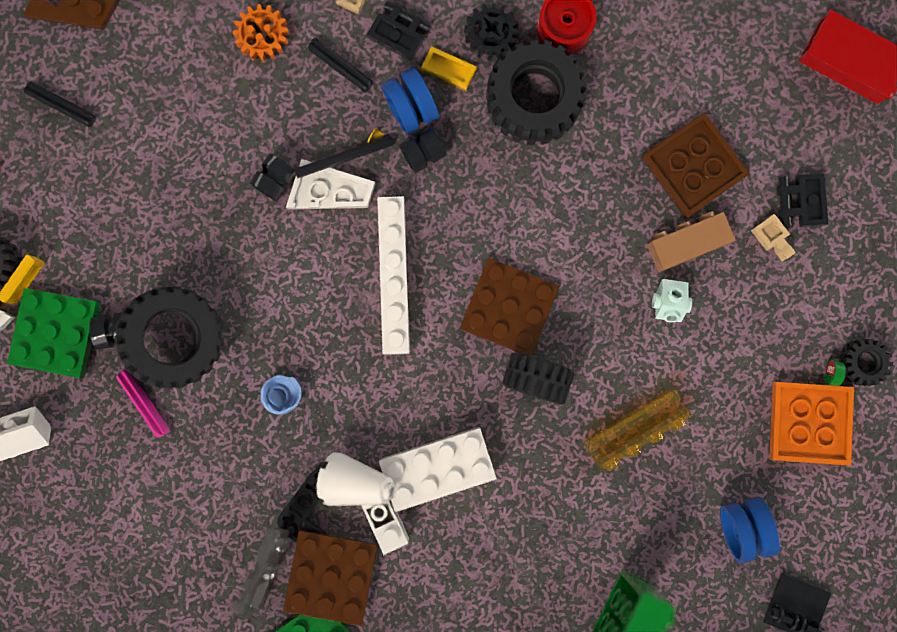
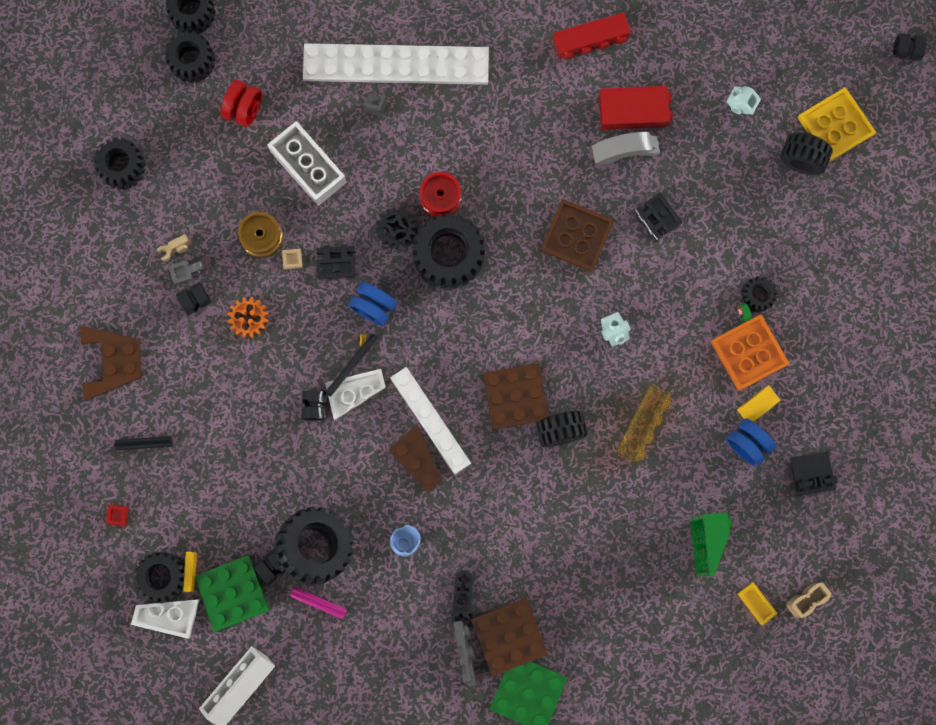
camera: 30 degrees left, 5 degrees down
black axle [308,38,373,92] -> none
white cone [317,453,396,506] -> none
white slope [362,500,409,555] -> none
white brick [379,427,496,512] -> none
black wheel [399,127,446,174] -> none
yellow tile [421,46,477,91] -> none
medium nougat brick [647,211,736,272] -> none
tan plate [751,214,795,262] -> none
none -> reddish brown wing [389,424,442,493]
none -> light grey arch [592,132,660,164]
none -> yellow slope [737,384,780,422]

